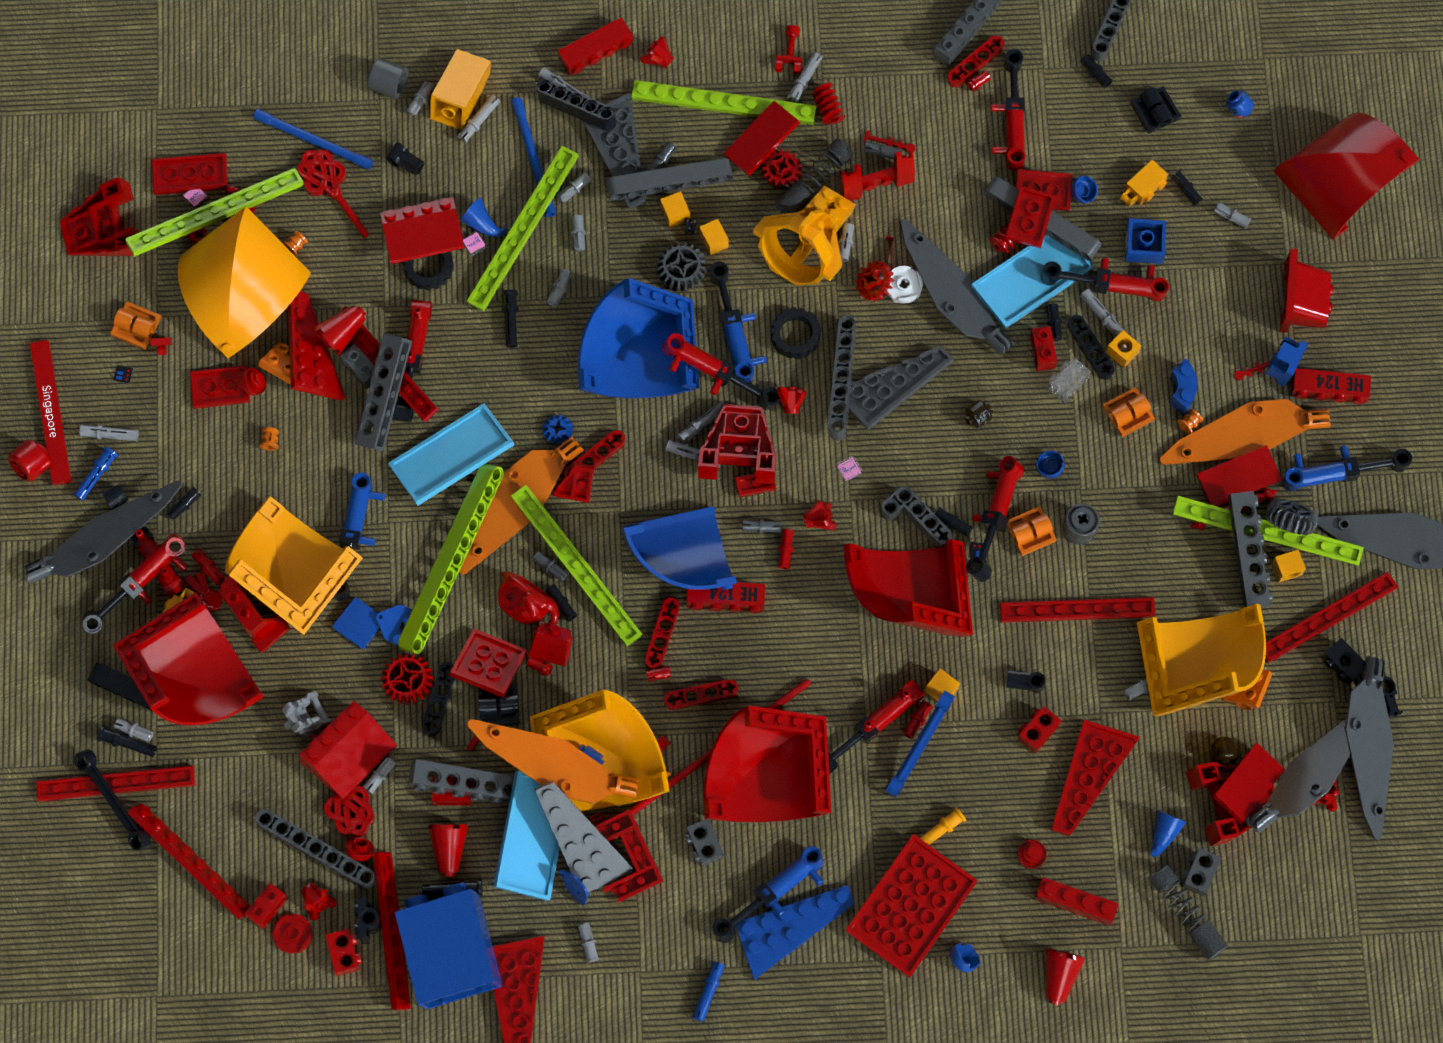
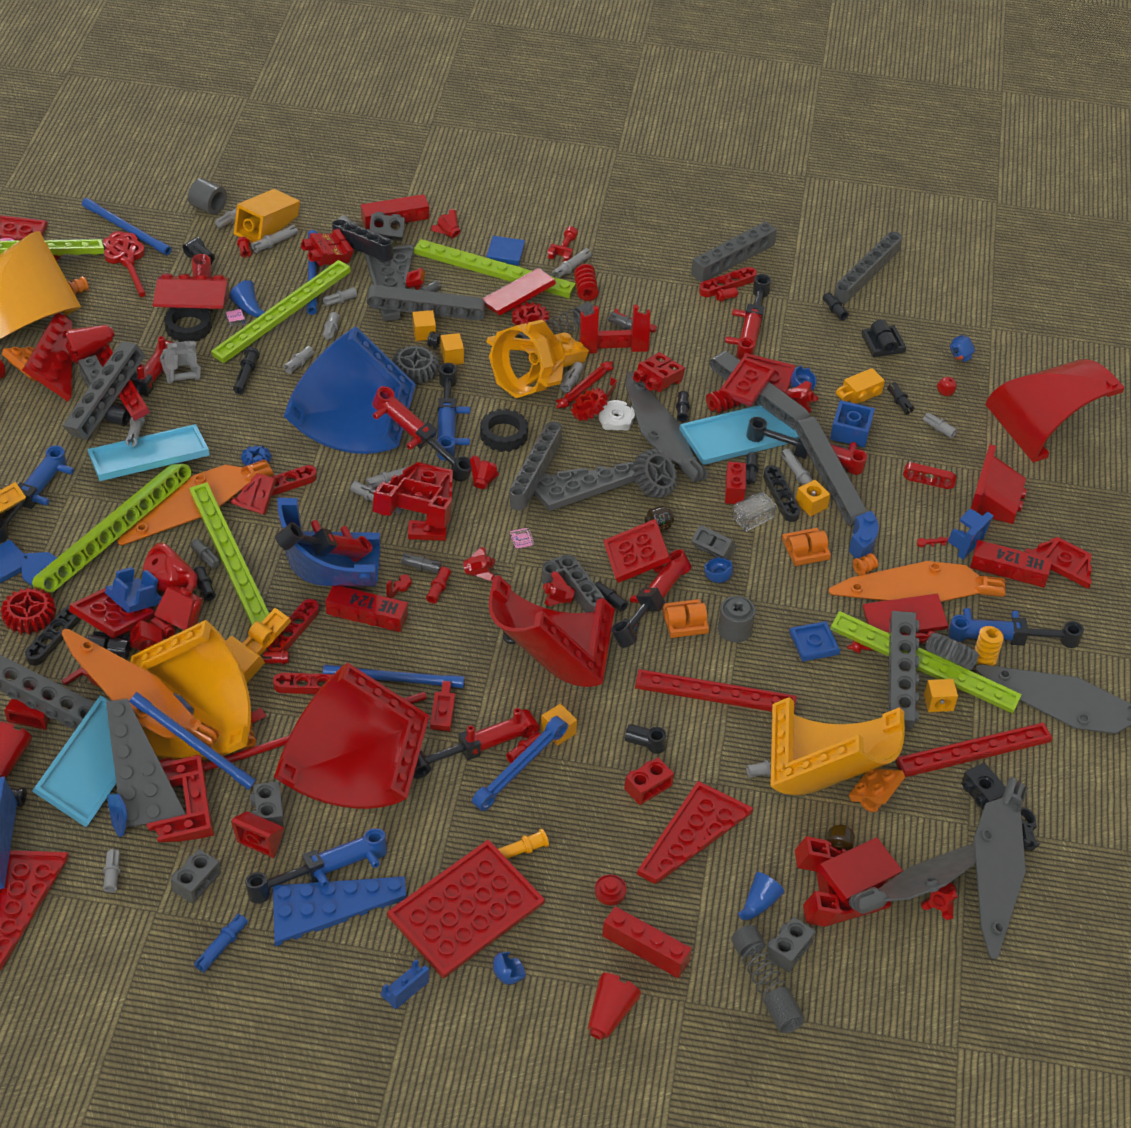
camera: 10 degrees right, 25 degrees down
none -> blue panel [105,567,162,613]
none -> light grey pin [125,417,145,447]
none -> blue piece [129,692,256,790]
none -> red brick [130,620,163,651]
none -> light grey piece [159,341,201,383]
none -> dark grey brick [171,849,221,904]
none -> red piece [192,254,211,277]
none -> light orange plate [226,608,291,683]
none -> red slope [231,811,284,858]
none -> red pin [237,236,251,258]
none -> piece [275,520,372,562]
none -> red hips [300,229,354,266]
none -> blue piece [323,665,465,688]
none -> dark grey brick [370,212,405,241]
none -> blue hinge [380,959,429,1009]
none -> red piece [386,574,412,599]
none -> red tile [405,268,425,290]
none -> red plate [430,681,455,731]
none -> blue tile [486,236,525,266]
none -> red rock [543,571,575,606]
none -> red wheel [556,361,613,409]
none -> red plate [603,519,671,583]
none -> dark grey gear [632,449,679,499]
none -> red hips [633,352,685,393]
none -> black pin [676,391,690,422]
none -> dark grey brick [691,525,737,561]
none -> red rock [787,381,818,413]
none -> blue plate [789,621,840,662]
none -> dark grey beam [795,416,867,526]
none -> red beam [903,463,957,489]
none -> red piece [937,377,957,396]
none -> light orange piece [975,626,1004,666]
none -> red wing [1025,537,1092,589]

